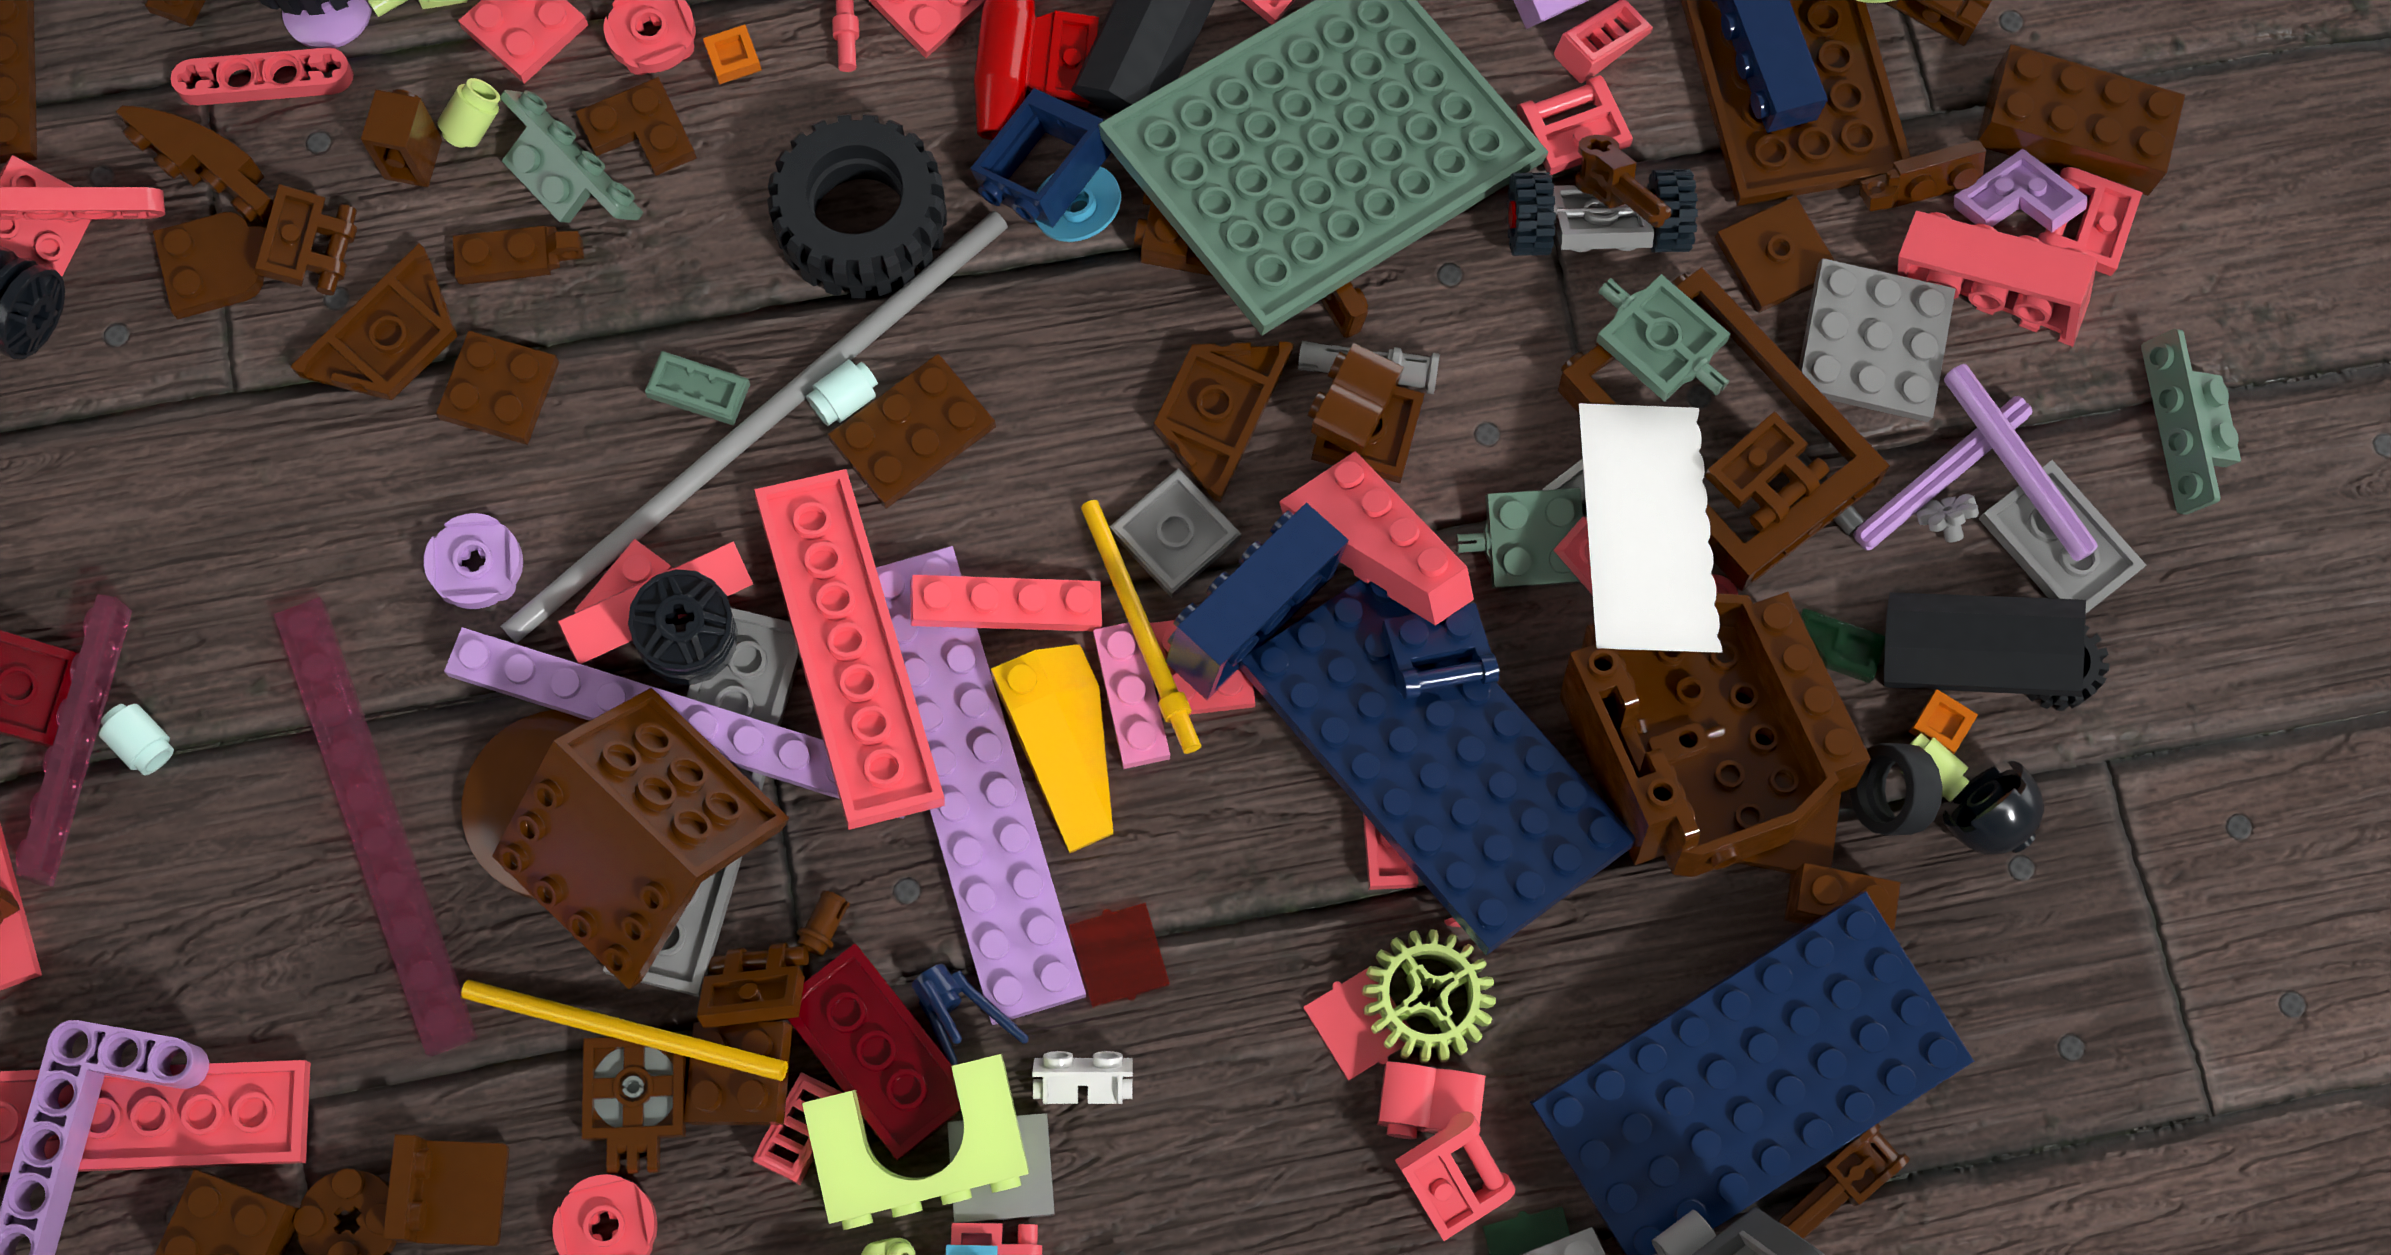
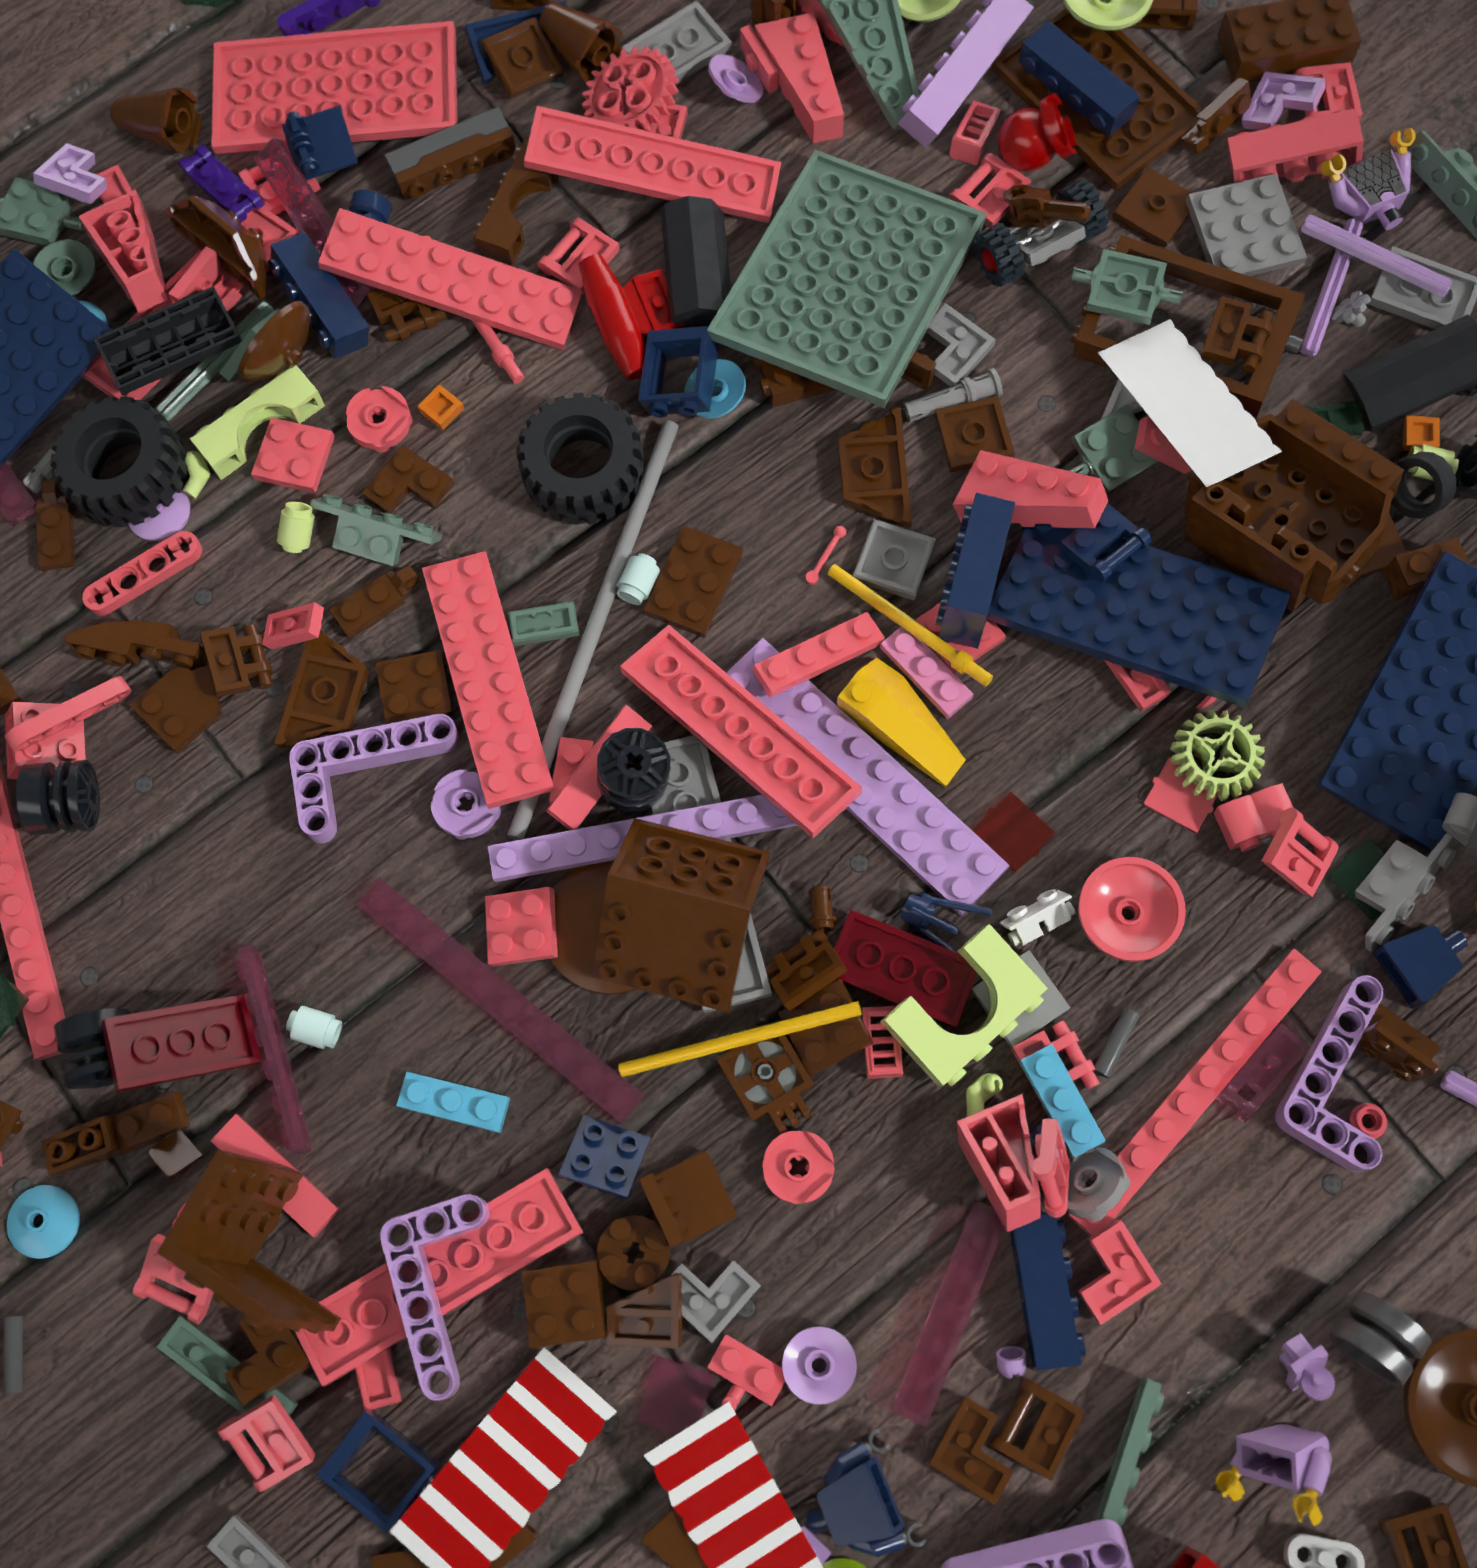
camera: 20 degrees left, 0 degrees up
reddish brown brick [361,89,442,187] -> none
reddish brown brick [1307,343,1404,456] -> none
none -> coral plate [262,602,324,650]
none -> lavender beam [289,714,460,843]
none -> medium azure plate [396,1071,510,1134]
none -> coral plate [422,551,555,809]
none -> coral plate [485,887,558,967]
none -> dark blue hinge [558,1115,651,1199]
none -> coral hinge [806,526,846,585]
none -> light grey plate [926,303,996,387]
none -> red tile [998,93,1077,172]
none -> coral dish [1078,857,1186,962]
none -> torso [1320,128,1415,230]

